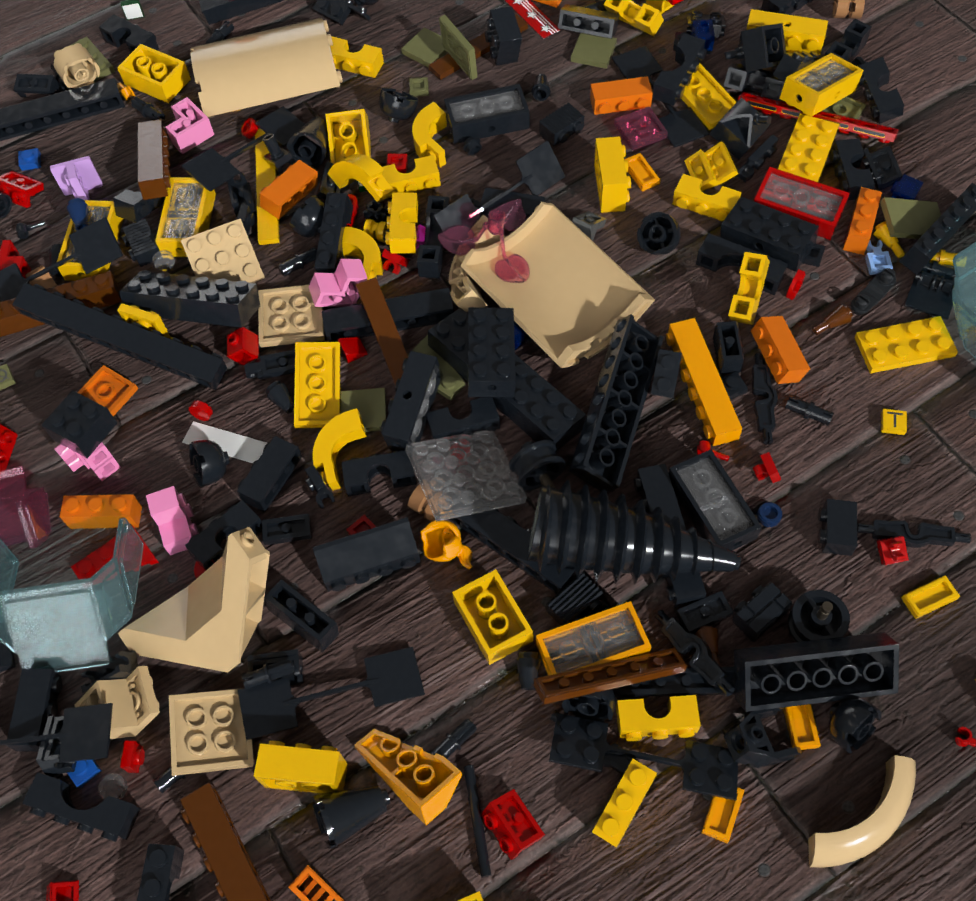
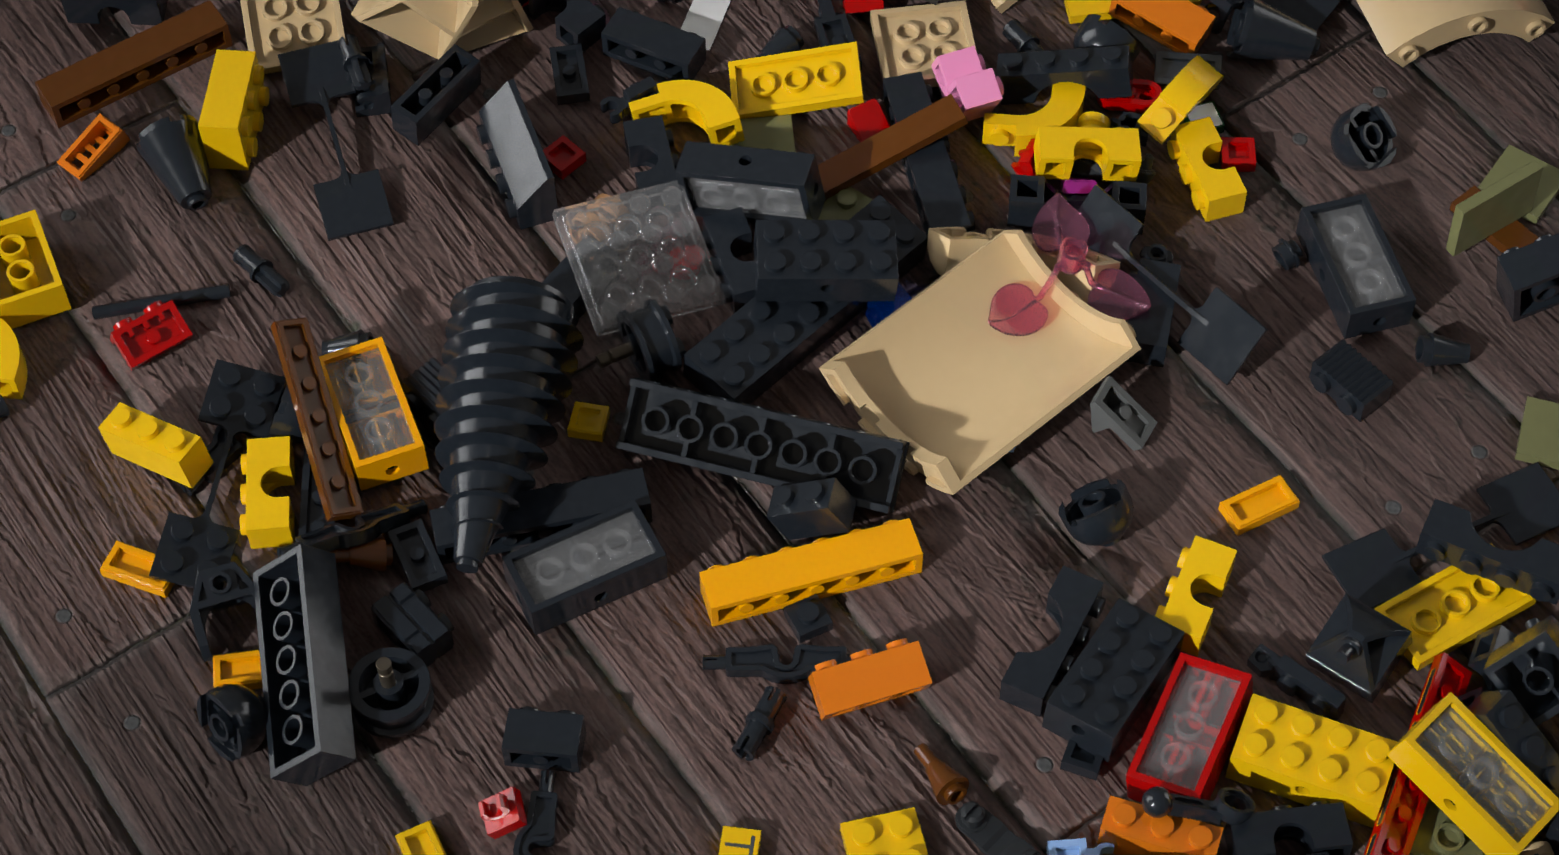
camera: 85 degrees right, 5 degrees down
yellow slope [325,109,371,164] -> none
yellow arch [330,36,384,78] -> none
light orange wedge [354,729,462,825] -> none
olive tile [409,77,429,97] -> none
yellow arch [412,102,447,168] -> none
light orange hair [420,520,473,570] -> none
yellow brick [452,569,533,665] -> none
orange brick [590,76,653,115] -> none
yellow brick [594,136,631,213] -> none
clear pink plate [614,106,668,151] -> none
yellow slope [684,141,739,191] -> none
red hand [697,440,730,461] -> none
black brick [713,321,745,374] -> none
yellow arch [728,252,770,325] -> none
red tile [753,452,782,483] -> none
dark blue tile [757,502,782,527] -> none
red tile [786,269,806,300] -> none
tan brick [808,755,916,868] -> none
none -> black piece [1142,786,1255,826]

